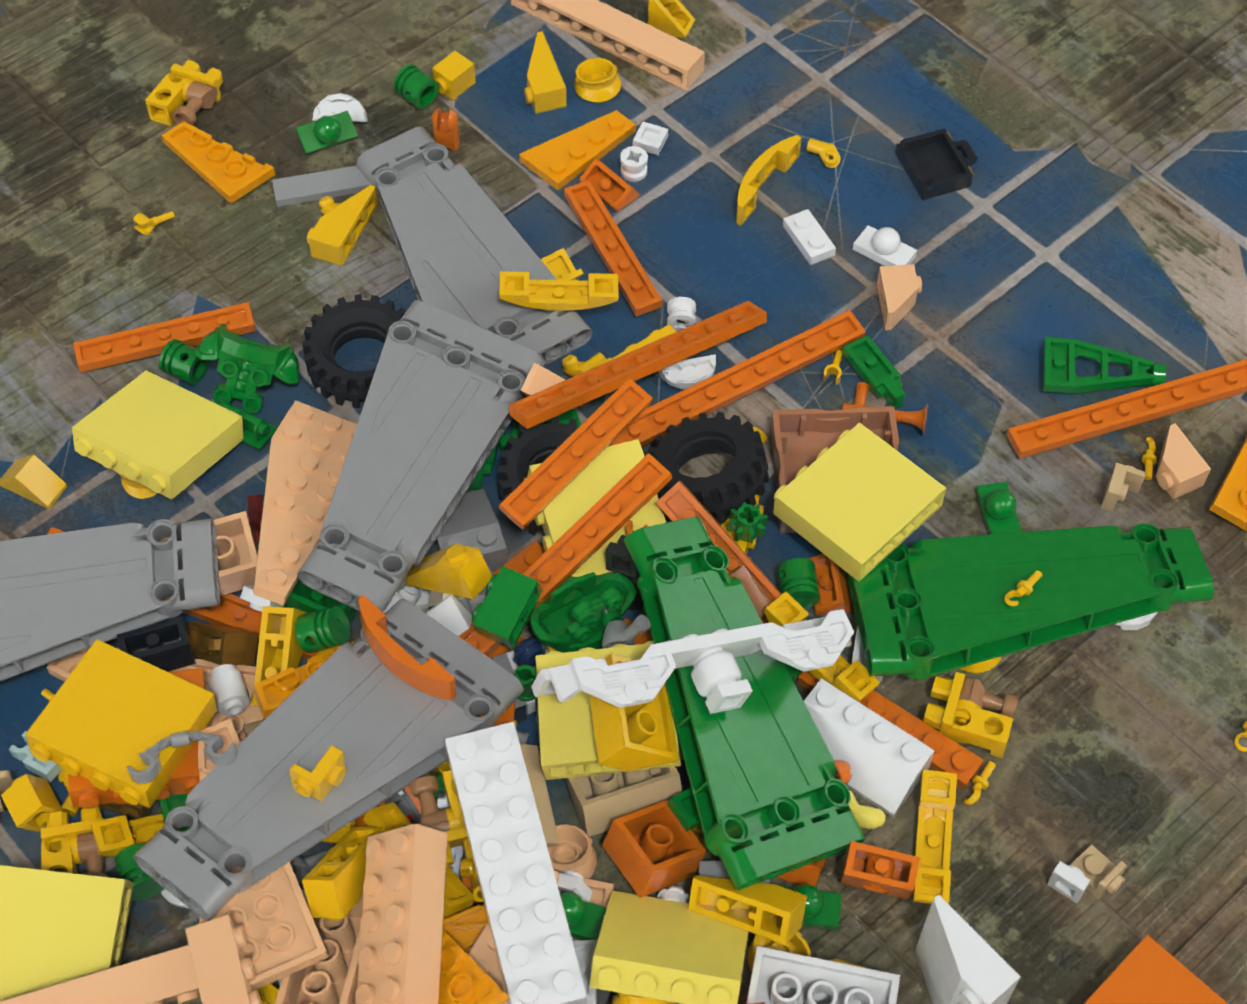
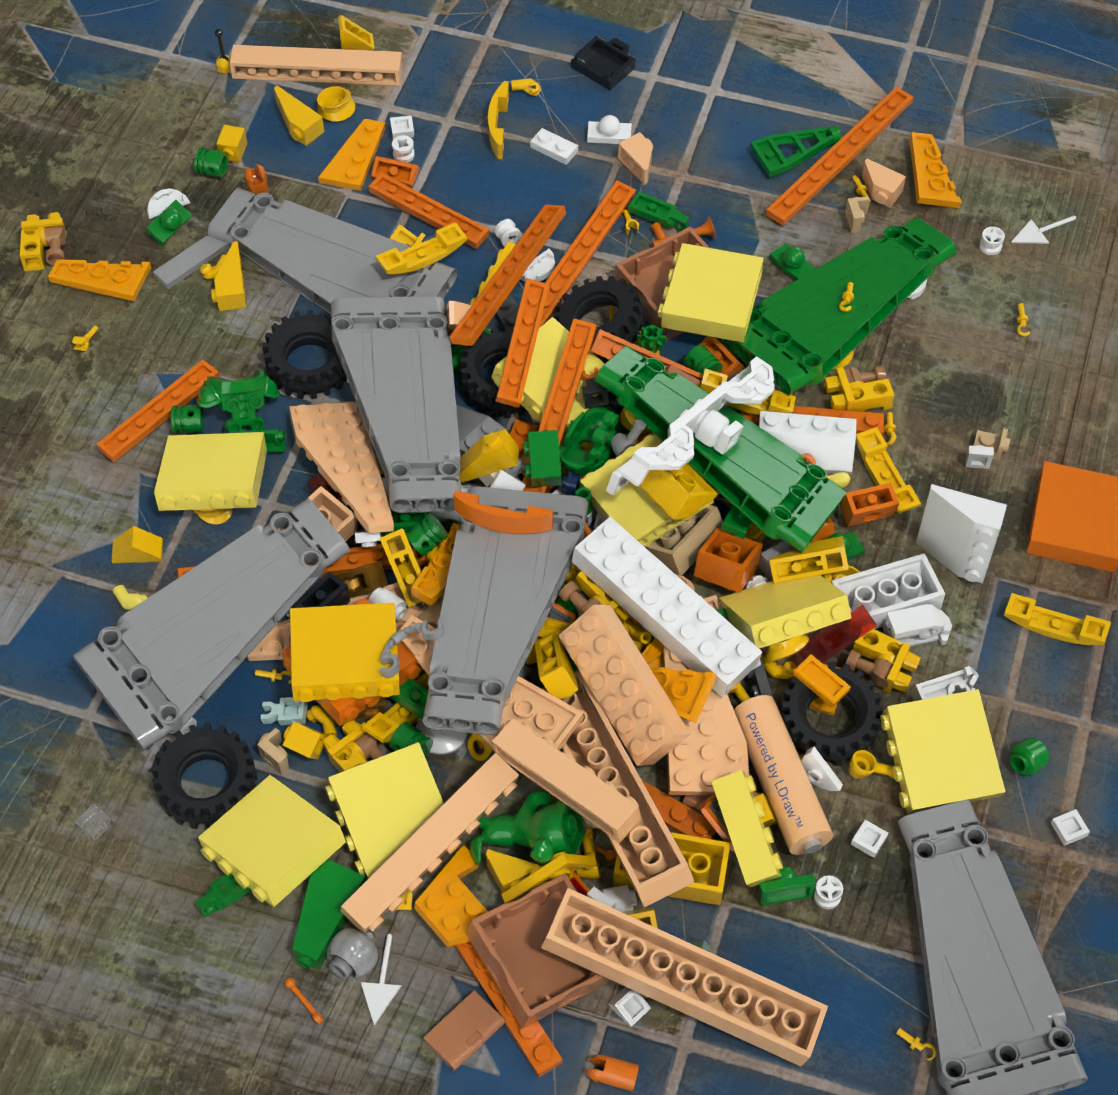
camera: 30 degrees left, 0 degrees up
yellow bracket [289,745,347,802] -> none
yellow arm [562,352,606,377] -> none

